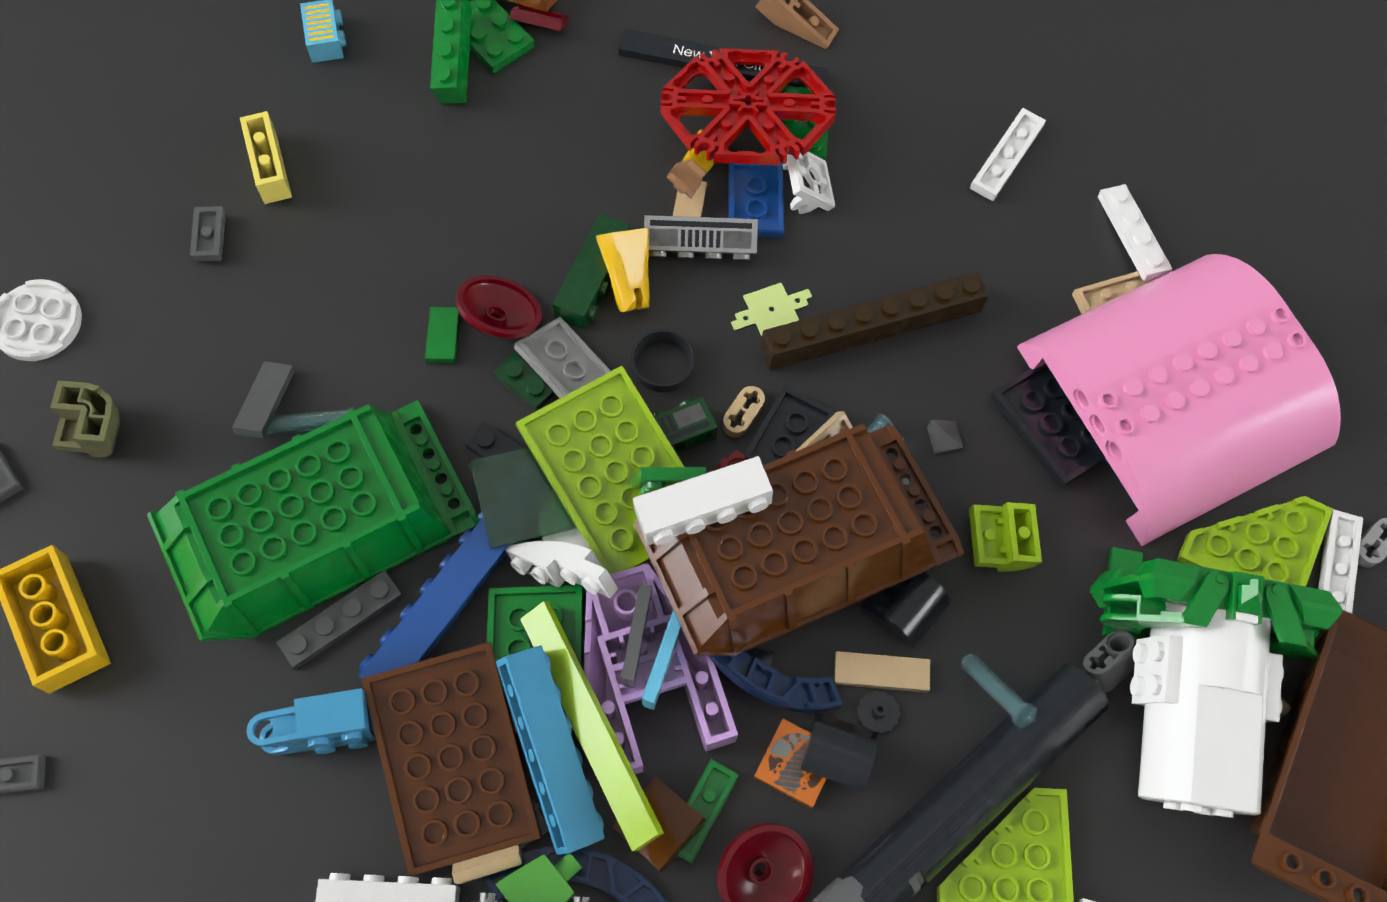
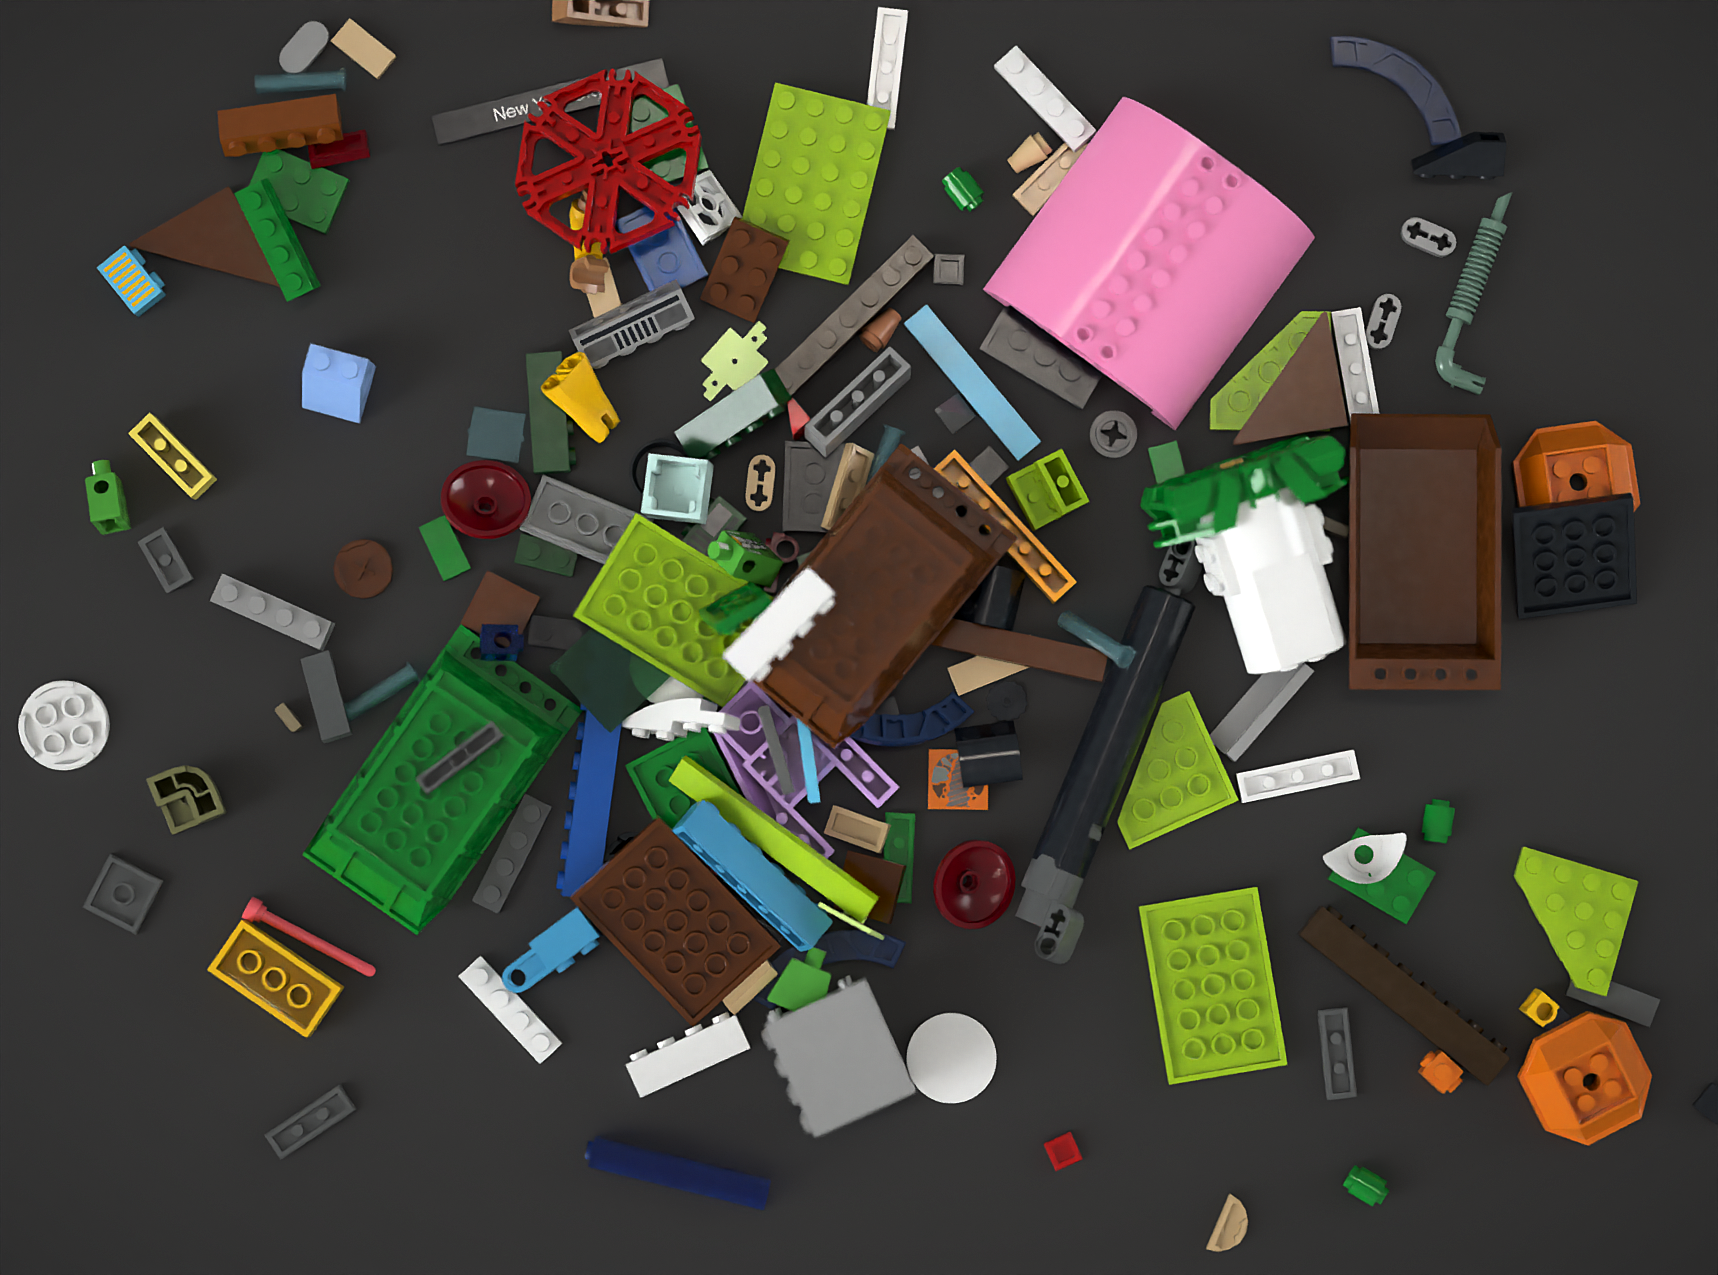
camera: 20 degrees left, 20 degrees up
none -> bright green torso [85,460,131,535]
none -> reddish brown tile [129,186,280,287]
none -> light grey brick [210,574,335,651]
none -> coral piece [242,897,376,977]
none -> dark tan tile [275,702,305,733]
none -> light blue slope [302,343,376,424]
none -> reddish brown tile [333,539,394,599]
none -> dark grey piece [416,721,504,794]
none -> white plate [458,956,562,1064]
none -> reddish brown tile [460,570,541,651]
none -> clear light blue piece [466,407,526,463]
none -> clear blue brick [480,624,524,661]
none -> light aqua container [641,454,714,524]
none -> brick [674,368,792,461]
none -> reddish brown plate [700,216,790,323]
none -> bright green torso [708,530,784,587]
none -> lime plate [742,82,891,285]
none -> slope [787,398,810,441]
none -> light grey brick [804,346,911,458]
none -> yellowish green piece [818,902,885,940]
none -> tan tile [824,805,891,853]
none -> nougat cone [859,307,902,352]
none -> medium azure tile [904,304,1041,461]
none -> reddish brown tile [930,619,1109,683]
none -> tile [933,254,965,286]
none -> light orange brick [934,449,1077,604]
none -> green brick [941,167,985,212]
none -> black tile [969,446,1009,486]
none -> tan cone [1007,132,1053,174]
none -> dark grey gear [1090,410,1137,458]
none -> light grey panel [1210,663,1314,762]
none -> reddish brown tile [1233,312,1348,446]

